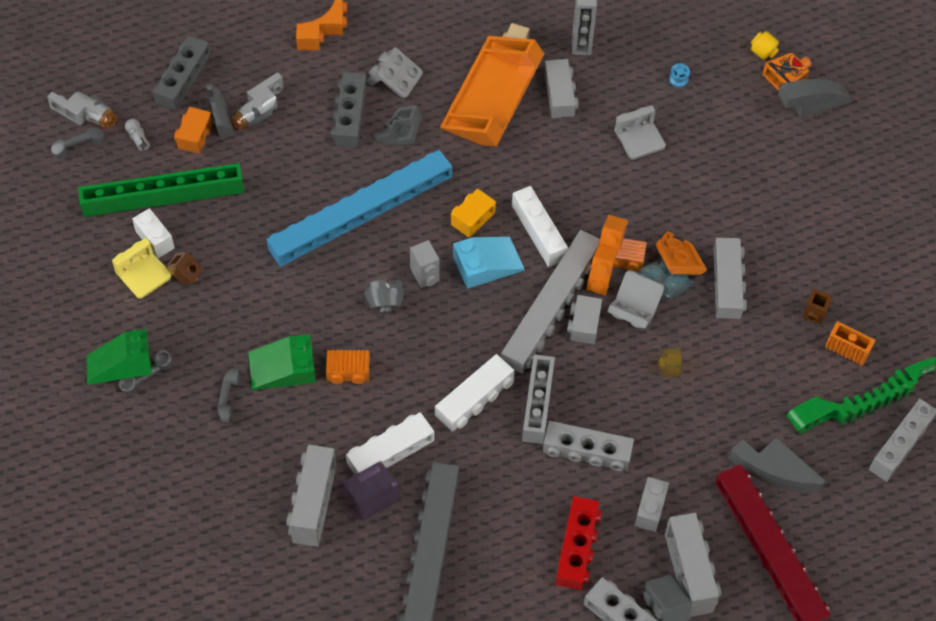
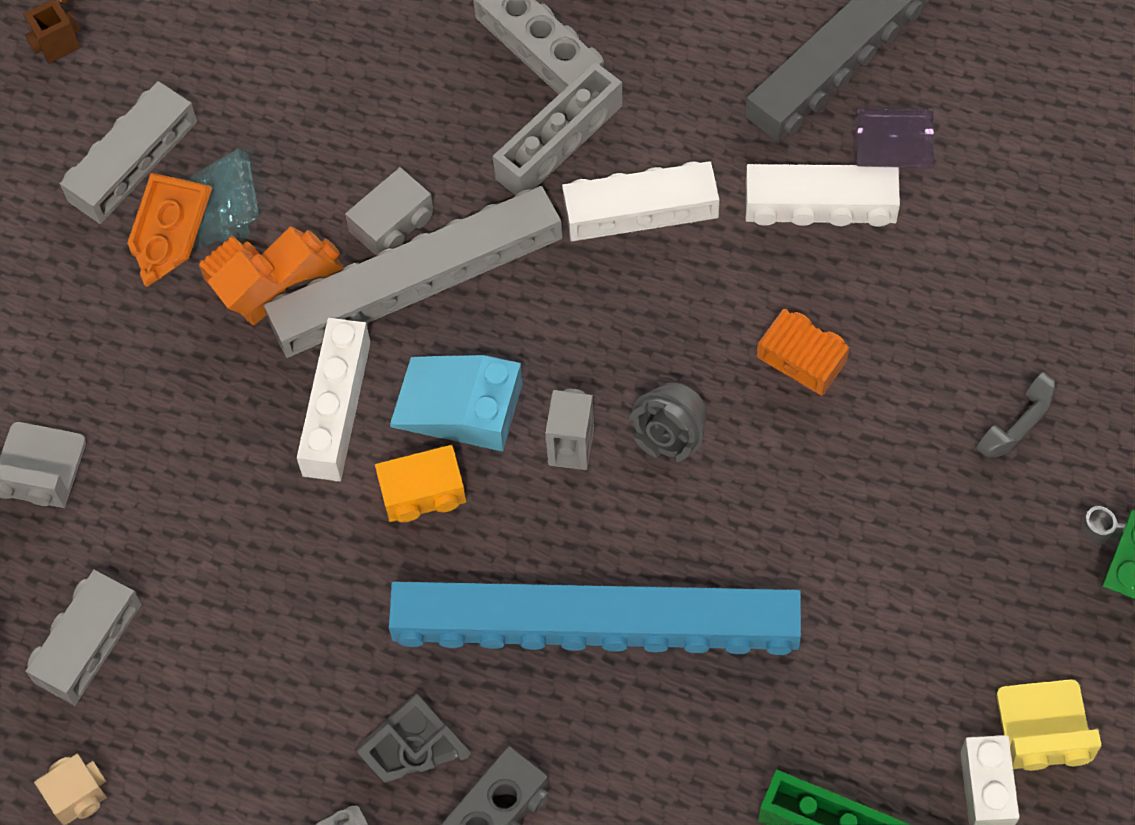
camera: 140 degrees left, 5 degrees up
reddish brown brick [165,252,204,285] -> none
green slope [249,334,316,390] -> none
light grey brick [287,445,336,547] -> none
orange slope [440,36,544,147] -> none
light grey bracket [607,270,665,329] -> none
clear yellow plate [658,349,682,377] -> none

